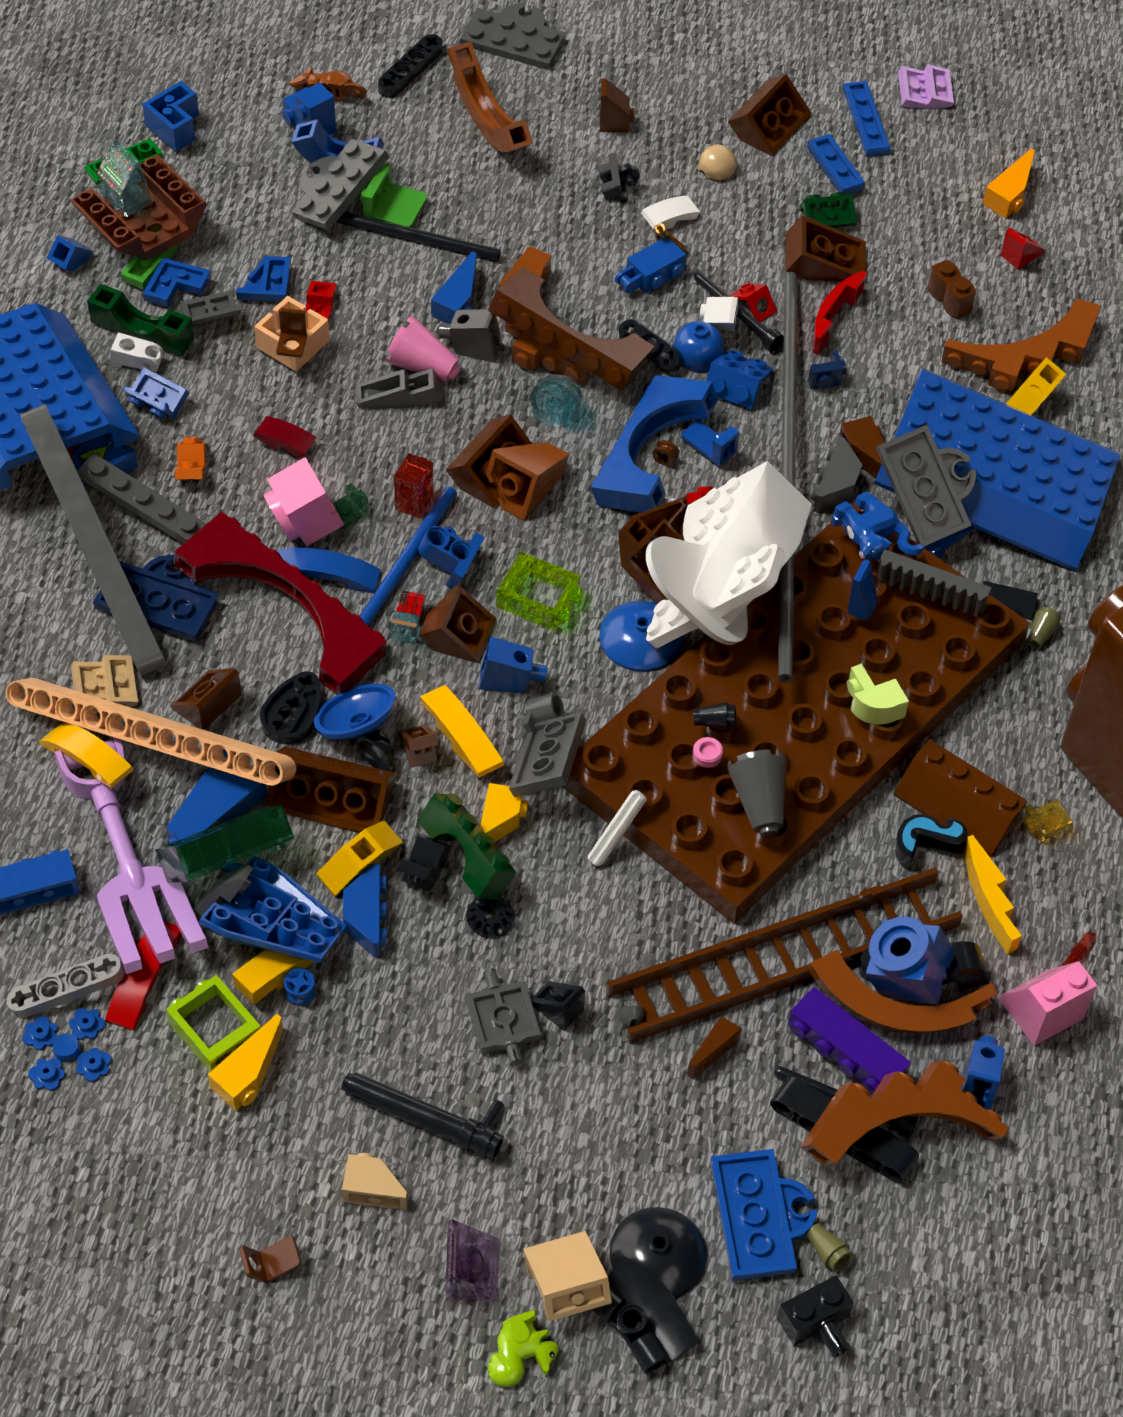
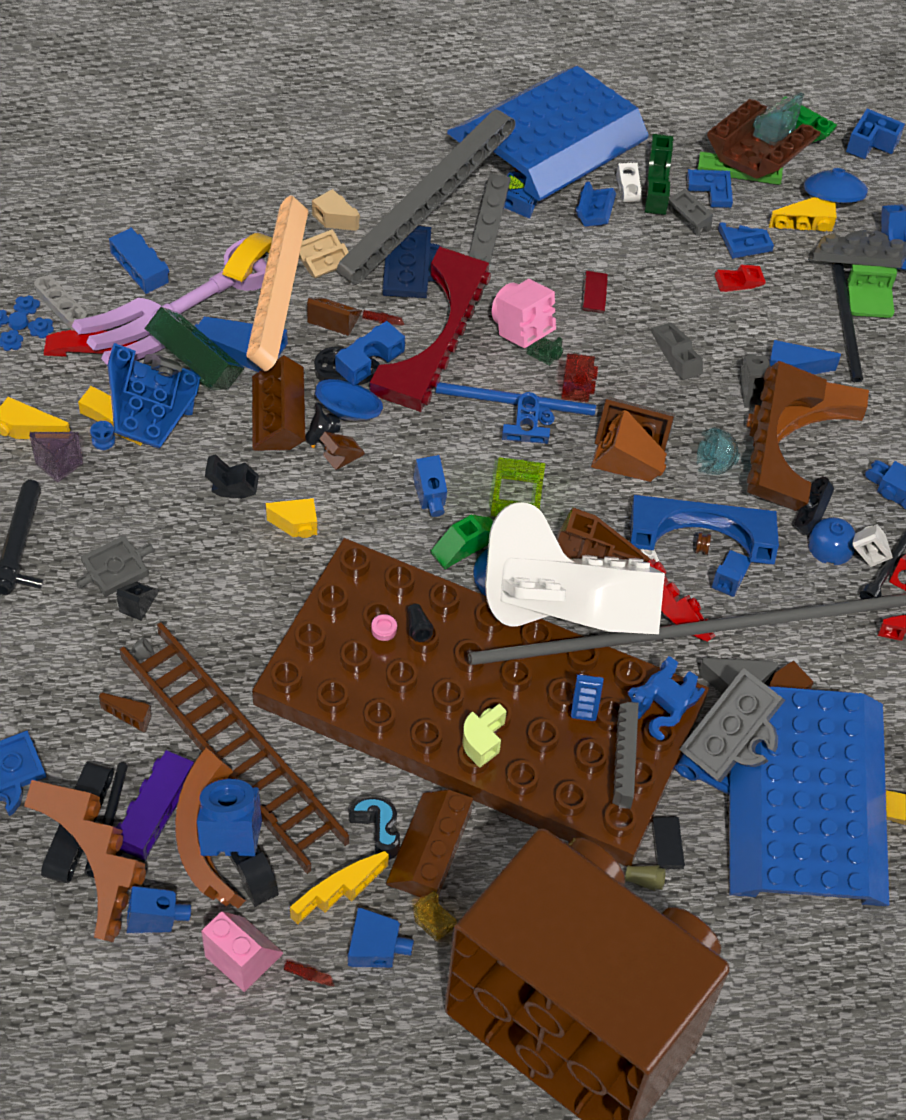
camera: 70 degrees right, 0 degrees up
blue brick [47,235,93,271] -> none
lime window [166,974,261,1072] -> none
orange slope [175,437,207,479] -> none
light nougat piece [254,296,330,372] -> none
reddish brown bracket [276,308,308,358] -> none
blue slope [276,548,381,593] -> none
yellow slope [316,821,403,897] -> none
blue slope [343,864,386,957] -> none
bright pink cone [385,316,461,382] -> none
leg [391,591,425,644] -> none
dark green arch [417,793,517,900] -> none
reddish brown slope [418,585,497,663] -> none
yellow slope [420,685,504,778] -> none
black gear [466,896,514,937] -> none
dark grey hinge [509,693,587,797] -> none
white axle [588,790,647,866] -> none
blue bracket [706,350,773,409] -> none
dark grey cone [727,750,787,837] -> none
dark blue bracket [808,350,846,389] -> none
none -> clear purple slope [29,432,84,483]
none -> tan slope [312,189,360,231]
none -> blue arch [335,321,405,386]
none -> blue torso [348,908,414,968]
none -> clear red piece [362,310,405,326]
none -> green slope [431,514,493,570]
none -> yellow slope [769,197,837,232]
none -> blue dish [804,168,868,202]

